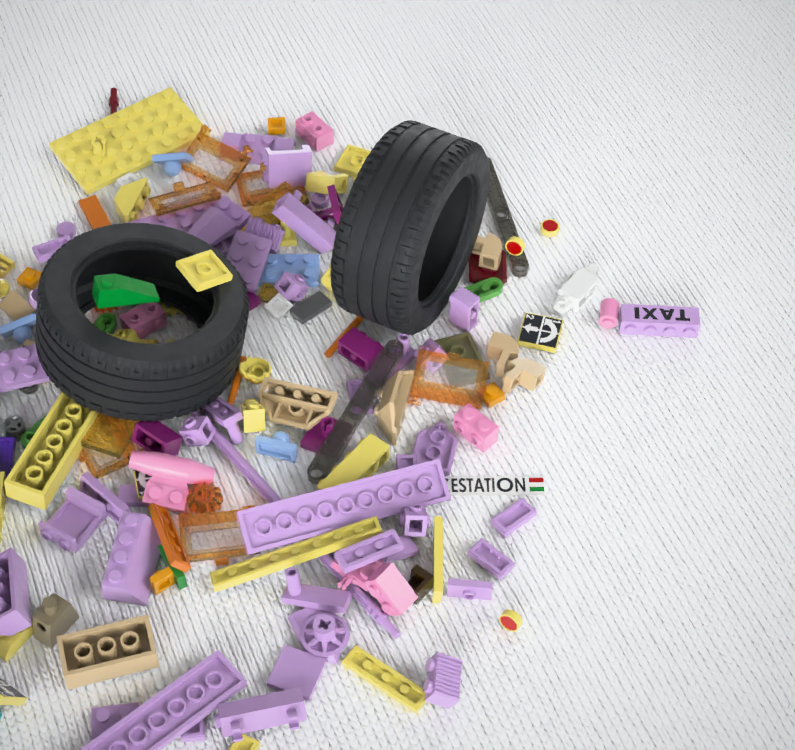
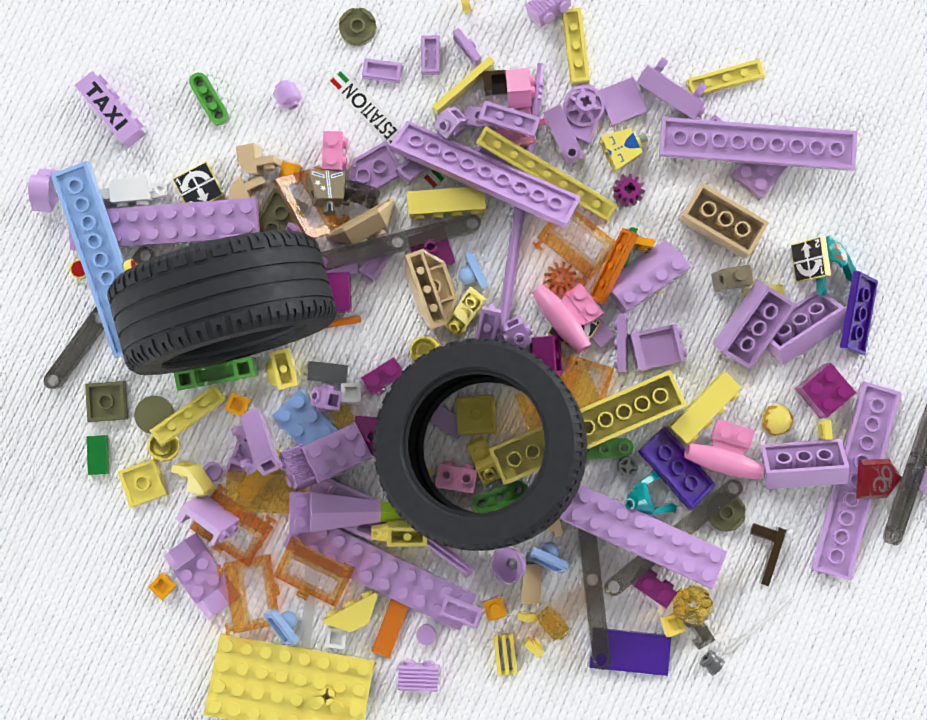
camera: 130 degrees left, 35 degrees up
green slope [92,274,160,309] -> none
light yellow tile [176,249,233,292] -> none
bright pink brick [295,111,334,152] -> none
magenta tile [316,185,344,224] -> none
bright pink brick [598,298,620,329] -> none
none -> lavender brick [28,169,58,212]
none -> light blue plate [51,161,125,358]
none -> lavender plate [68,197,260,251]
none -> bright green plate [189,72,229,125]
none -> lavender head [273,80,302,110]
none -> dark tan torso [306,170,345,216]
none -> olive tile [339,7,377,46]
none -> clear smoke leg [342,180,381,209]
none -> magenta brick [361,357,403,396]
none -> lavender brick [398,659,439,692]
none -> light yellow torso [599,128,648,174]
none -> magenta gear [612,174,645,207]

